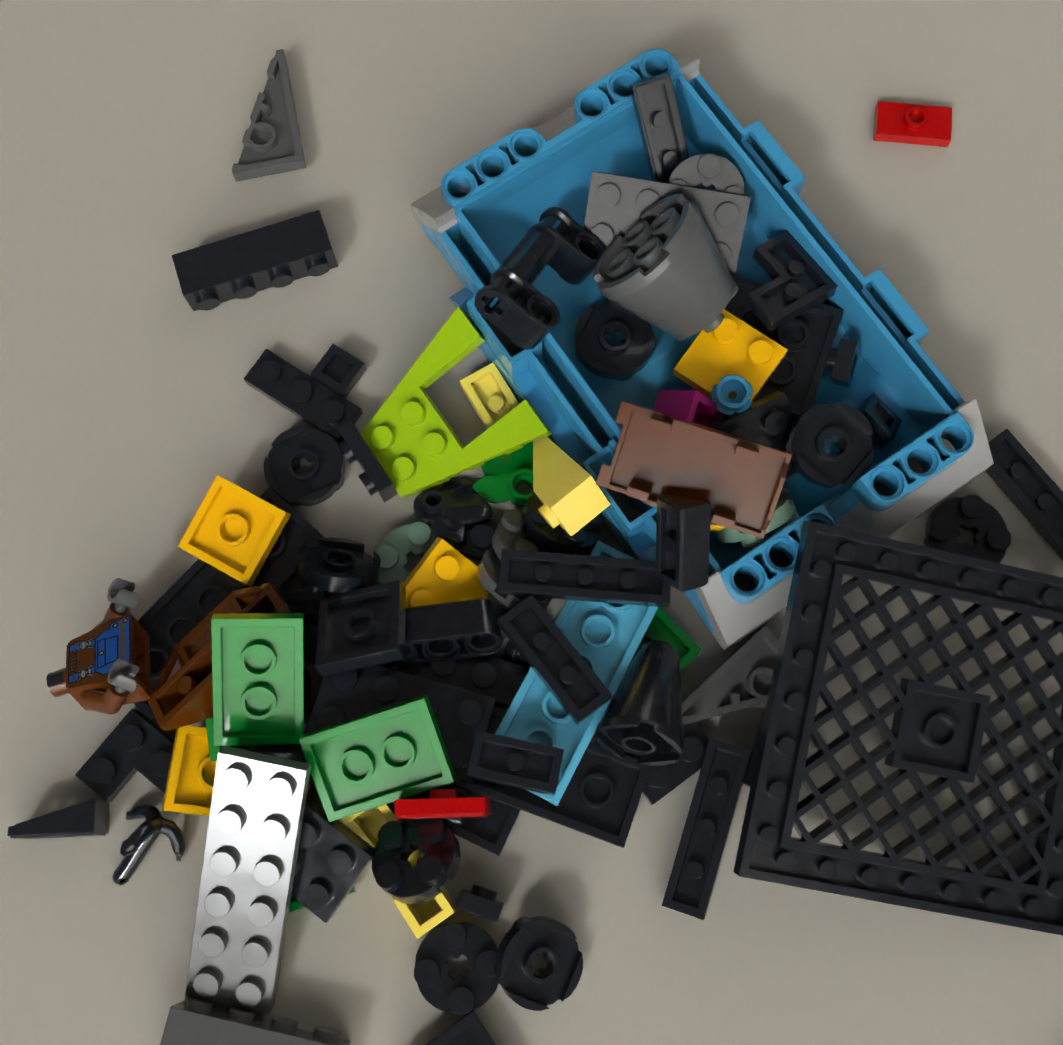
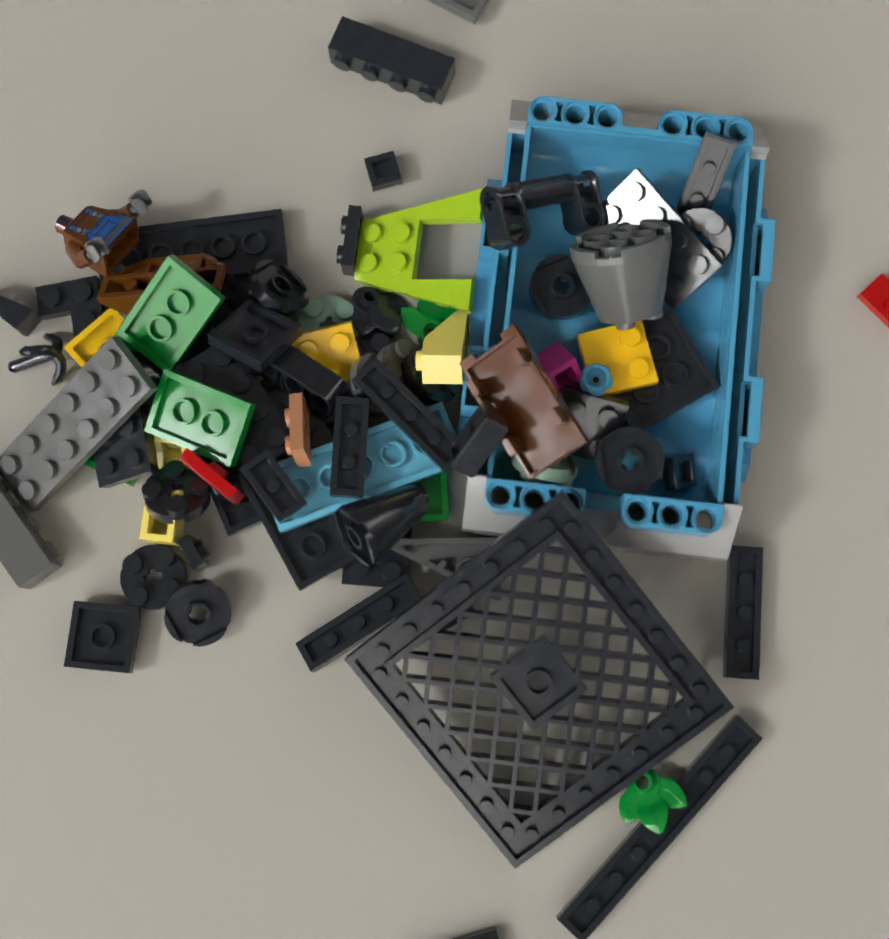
camera: 40 degrees right, 5 degrees up
yellow plate [177,475,291,586] -> none
black plate [244,349,363,443] -> none
black plate [263,426,345,507] -> none
light yellow plate [460,362,519,429] -> none
black plate [746,230,838,332] -> none
black plate [826,338,860,387] -> none
black plate [924,495,1011,563] -> none
none -> nougat plate [284,392,312,468]

